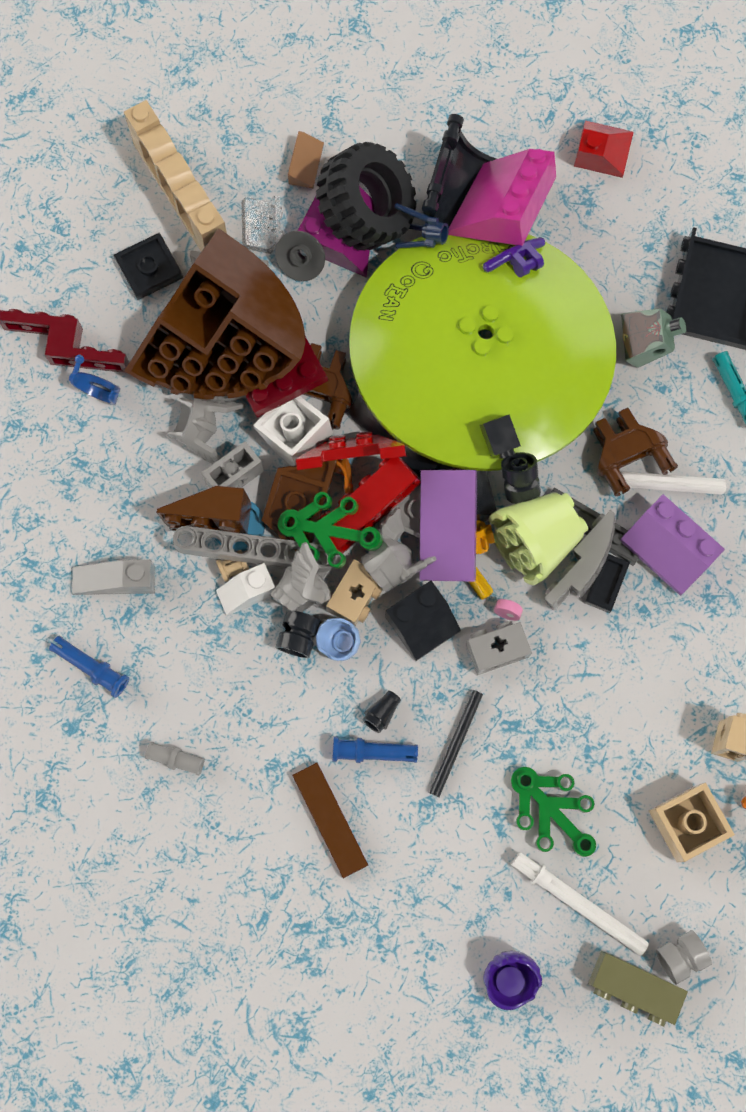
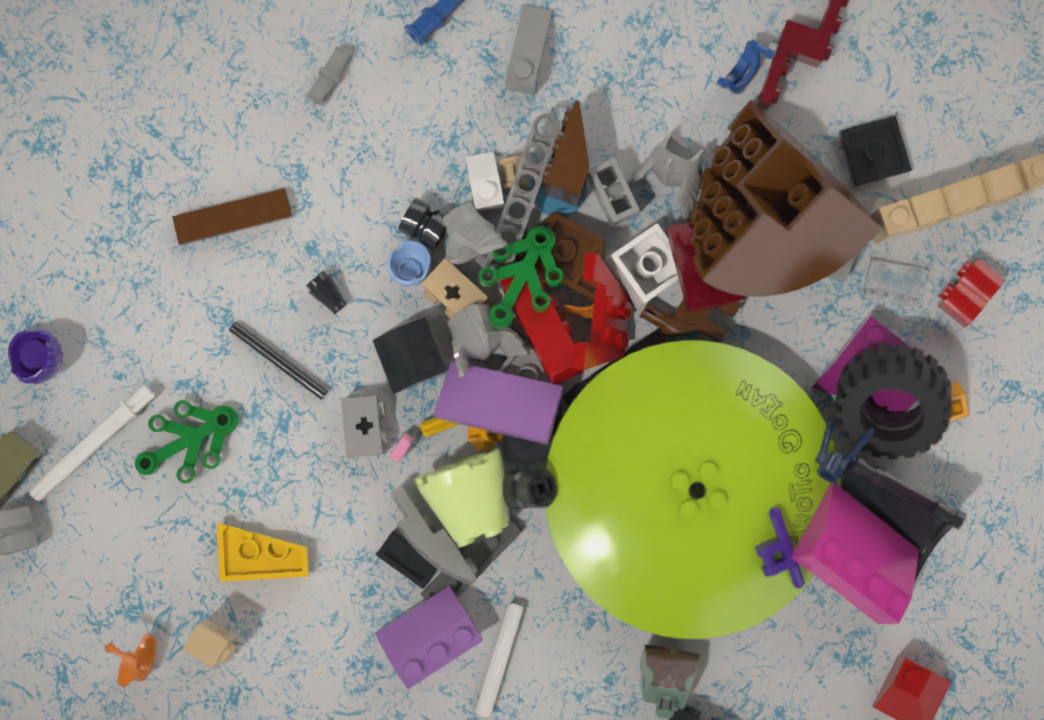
camera: 105 degrees right, 10 degrees up
dark grey dish [275,231,325,281] -> none
medium nougat slope [288,131,324,189] -> none
blue pin [332,736,418,763] -> none
black brick [480,414,521,459] -> none
reddish brown connector [593,407,678,497] -> none
tan brick [649,782,735,862] -> none
none -> yellow wing [217,523,309,582]
none -> red brick [937,258,1005,328]

